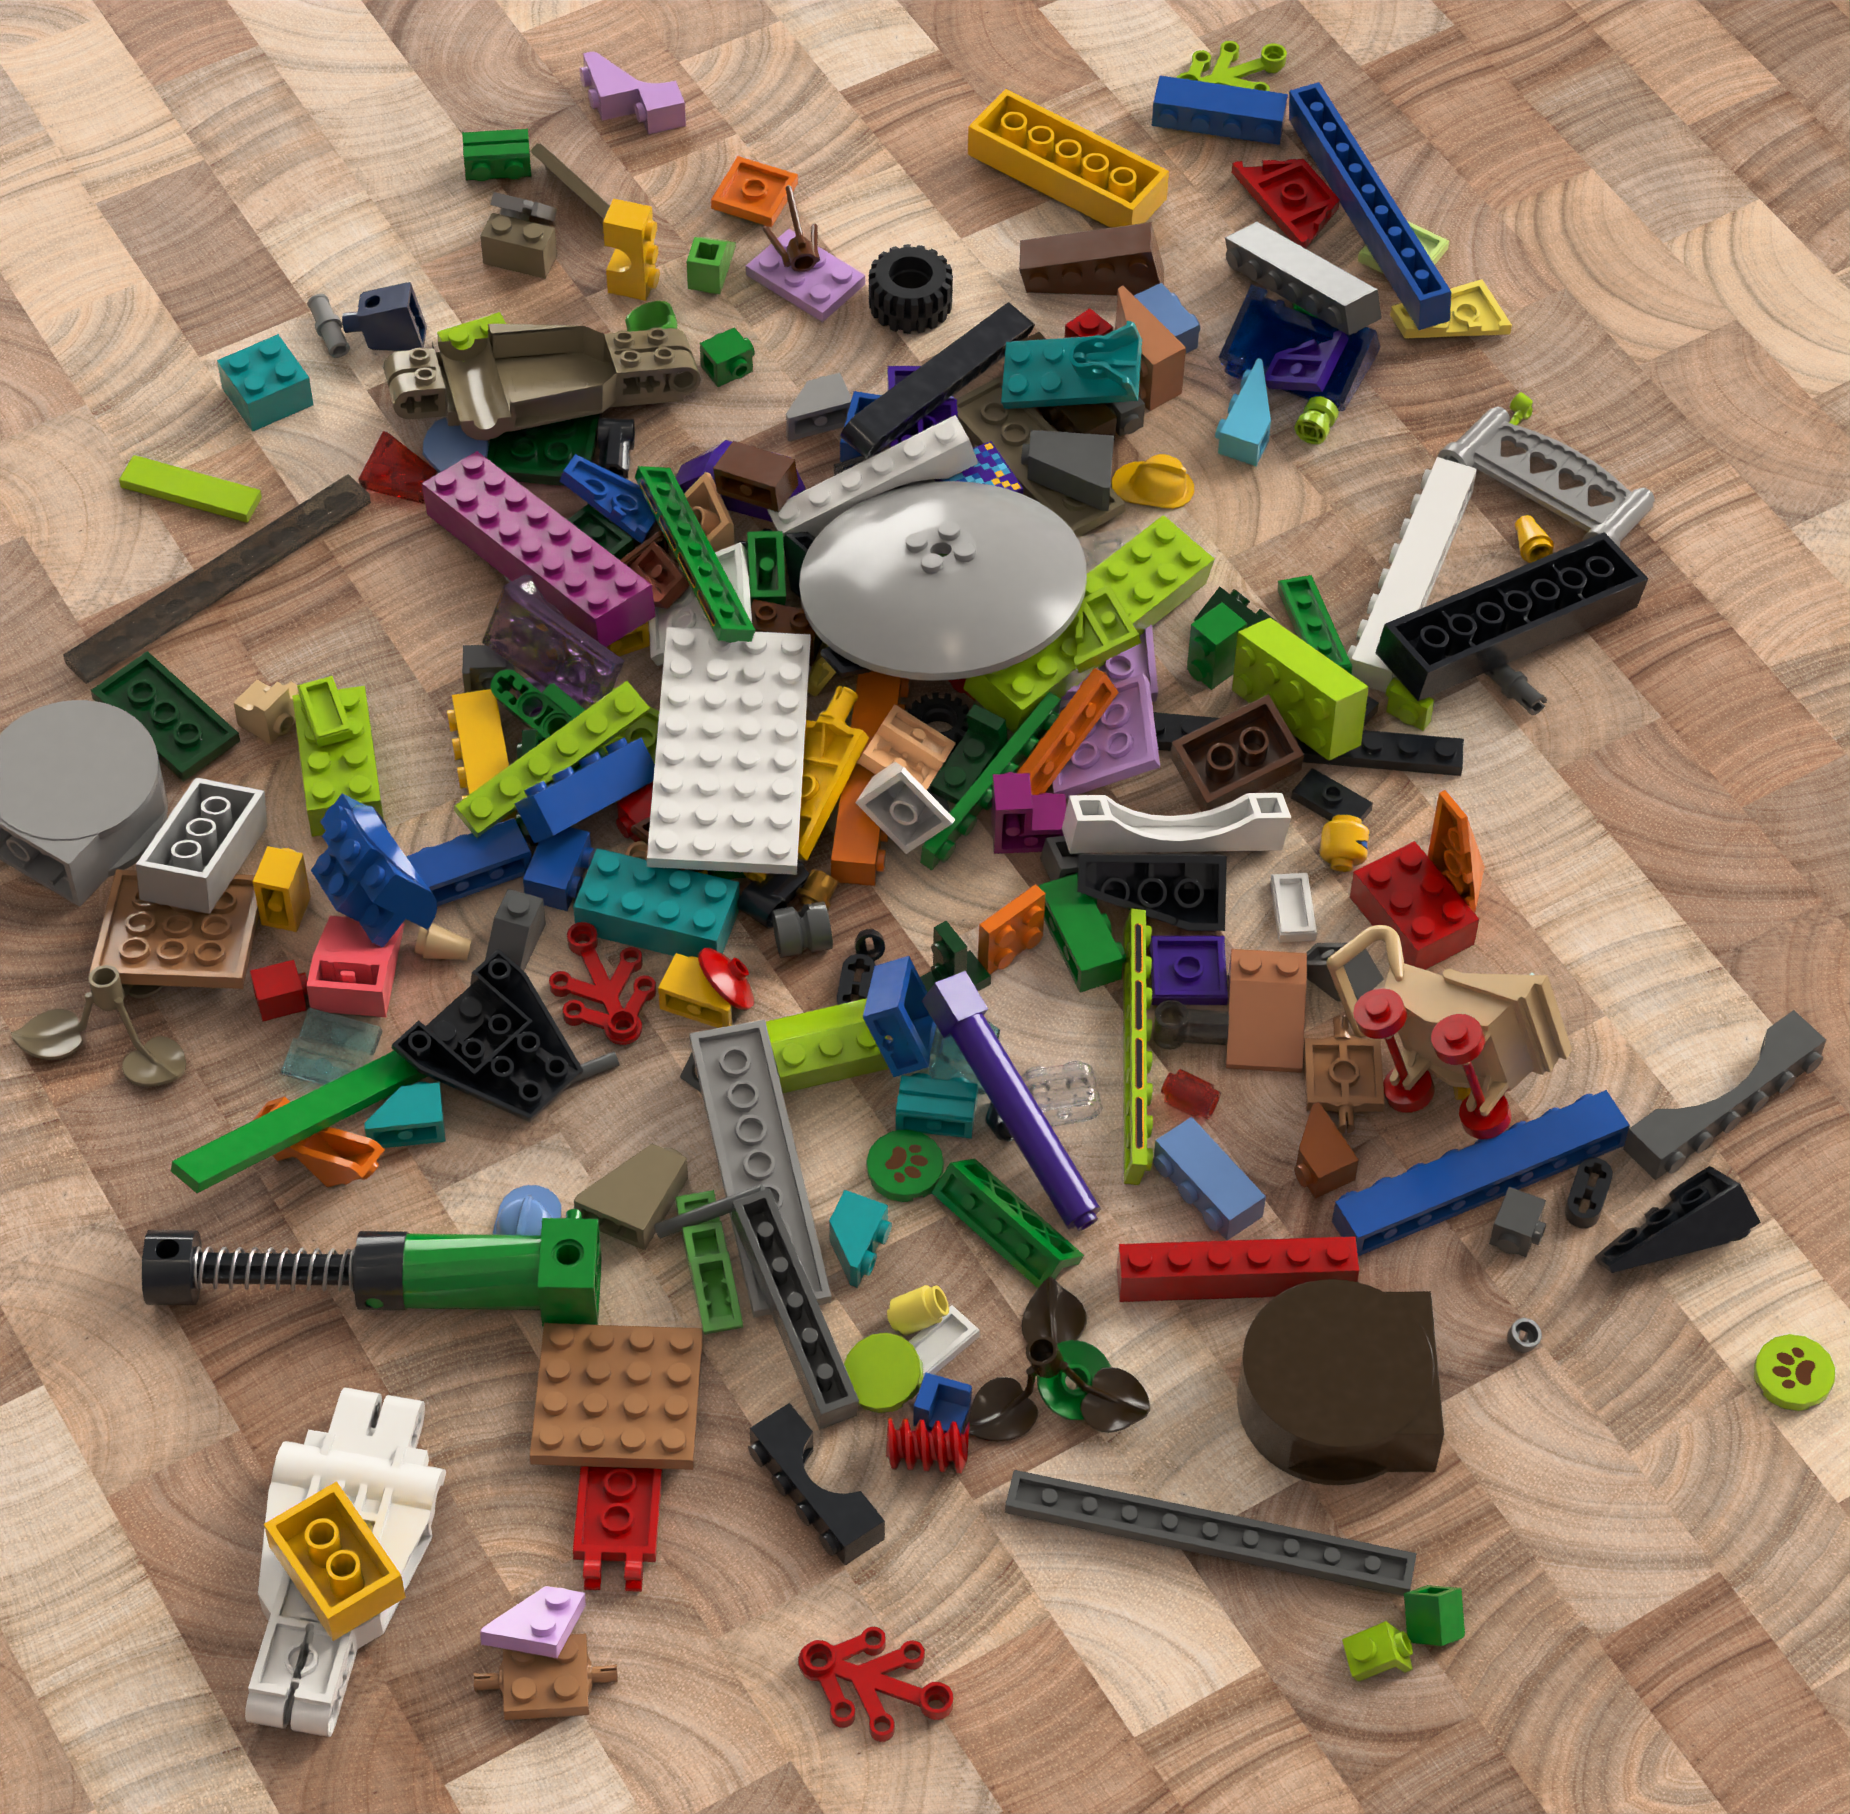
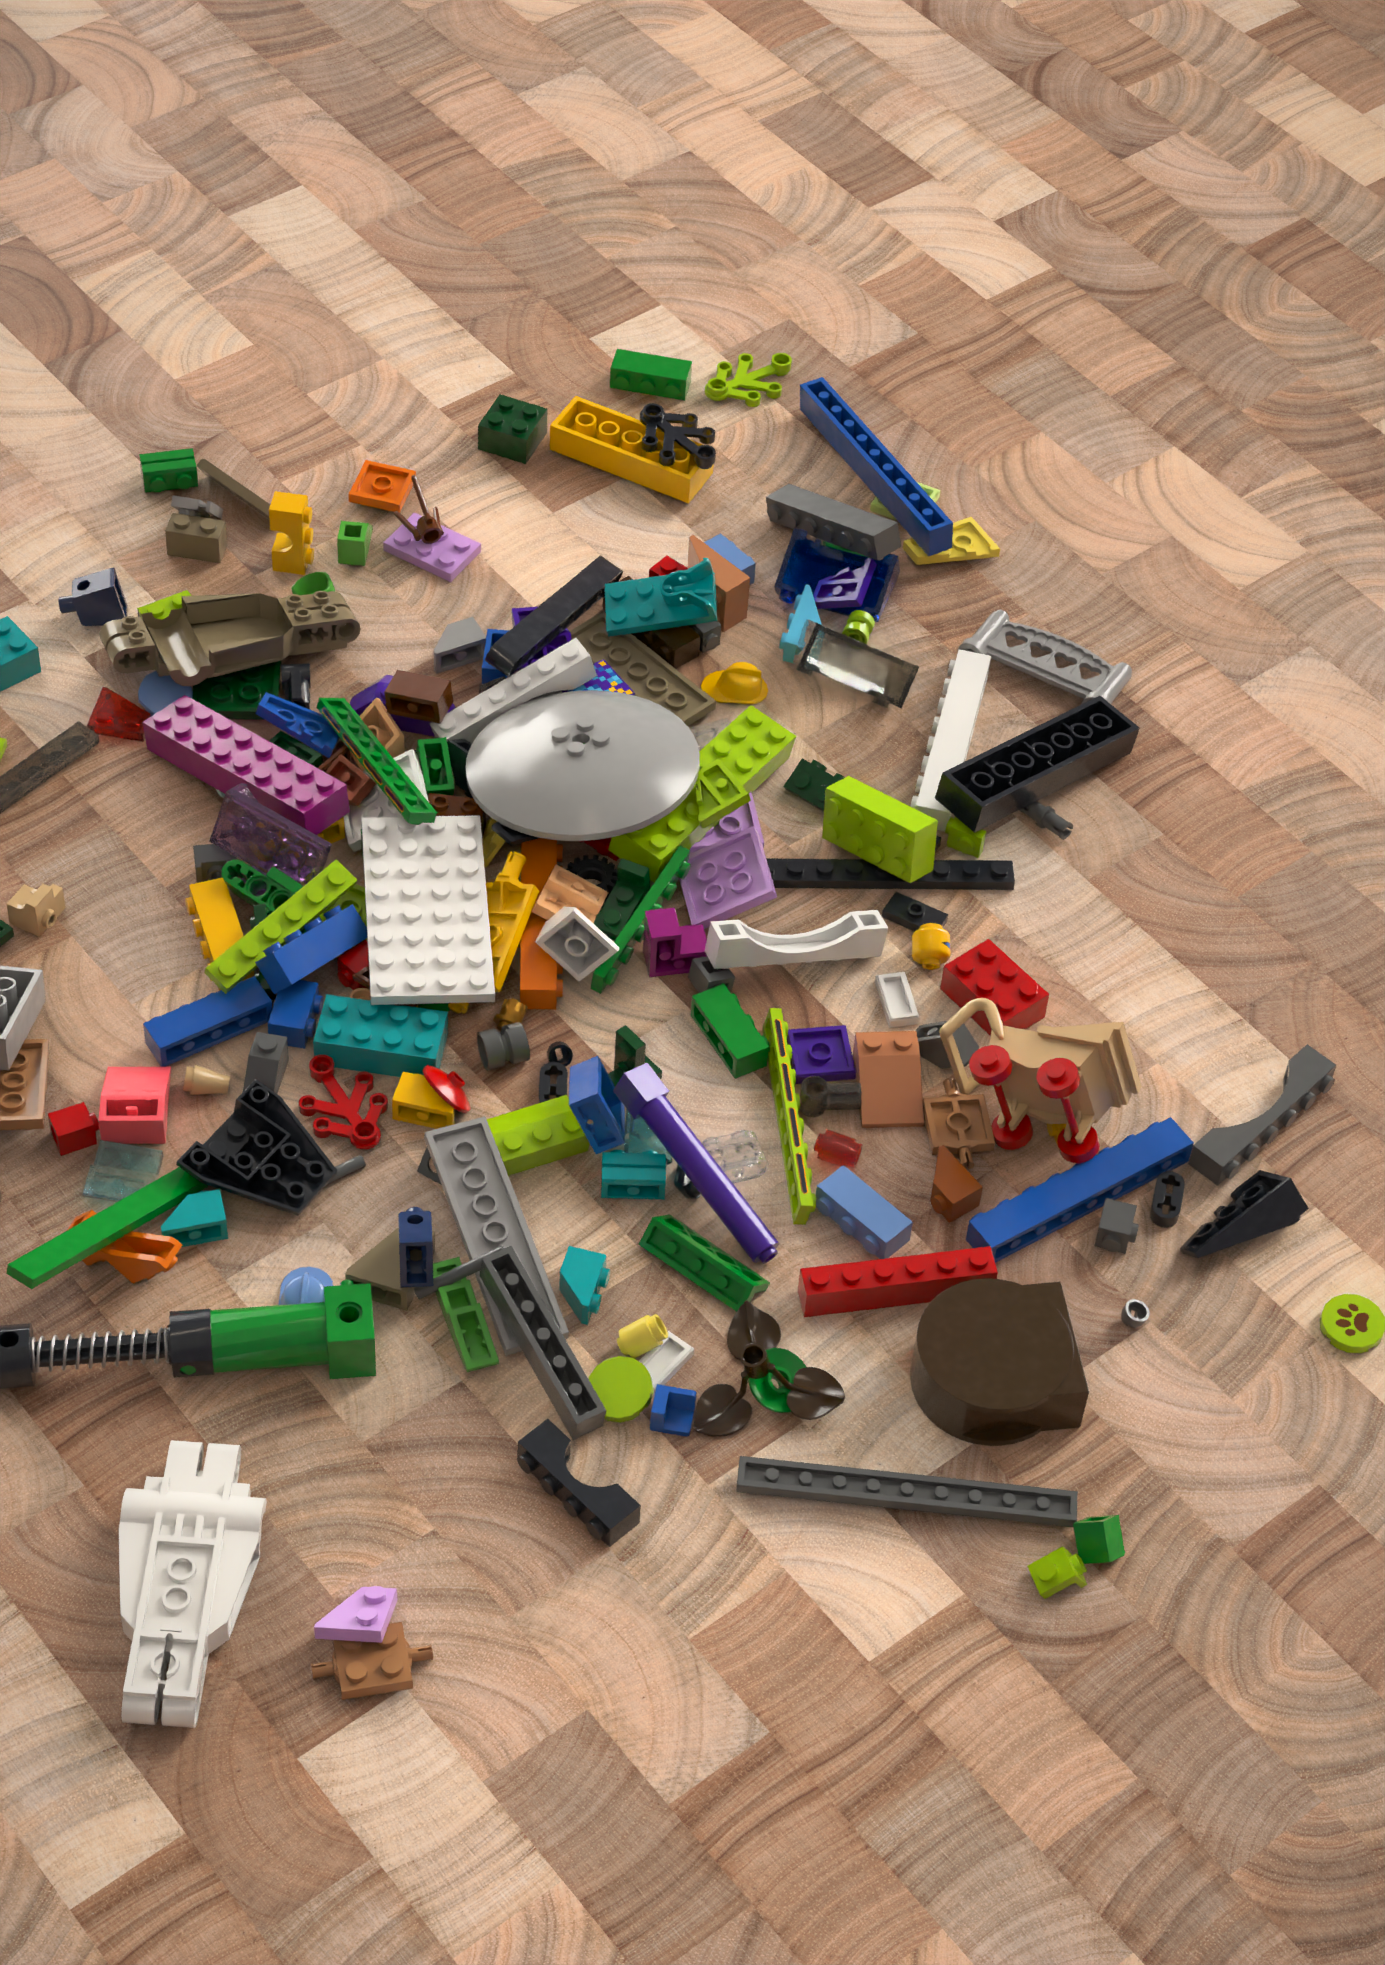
camera: 10 degrees left, 5 degrees down
yellow brick [253,846,311,932] -> none
yellow brick [264,1481,406,1641] -> none
lime brick [292,686,384,837] -> none
lime tile [297,676,354,748] -> none
light grey pin [307,294,350,358] -> none
blue piece [311,793,437,947] -> none
medium nougat plate [530,1323,703,1470] -> none
red tile [573,1466,663,1592] -> none
lavender arch [579,52,686,134] -> none
green brick [700,327,755,387] -> none
black piece [737,860,810,929] -> none
red plant [798,1627,953,1742] -> none
green tile [866,1129,944,1202] -> none
black tyre [869,244,953,334] -> none
red piece [886,1418,970,1474] -> none
orange plate [978,884,1046,974] -> none
orange plate [1016,668,1119,795] -> none
reddish brown wedge [1019,222,1164,296] -> none
dark grey slope [1021,430,1114,511] -> none
black wedge [1077,853,1227,931] -> none
blue brick [1152,75,1288,145] -> none
reddish brown brick [1170,694,1304,812] -> none
green brick [1187,602,1247,690] -> none
red wing [1231,159,1340,249] -> none
green tile [1277,575,1352,675] -> none
orange wedge [1428,790,1485,913] -> none
lime hand [1509,392,1533,425] -> none
yellow cone [1515,515,1554,563] -> none
none -> dark blue torso [398,1207,434,1288]
none -> dark green brick [478,394,548,464]
none -> green brick [610,349,692,401]
none -> black plant [640,403,716,469]
none -> clear smoke windscreen [793,619,919,709]

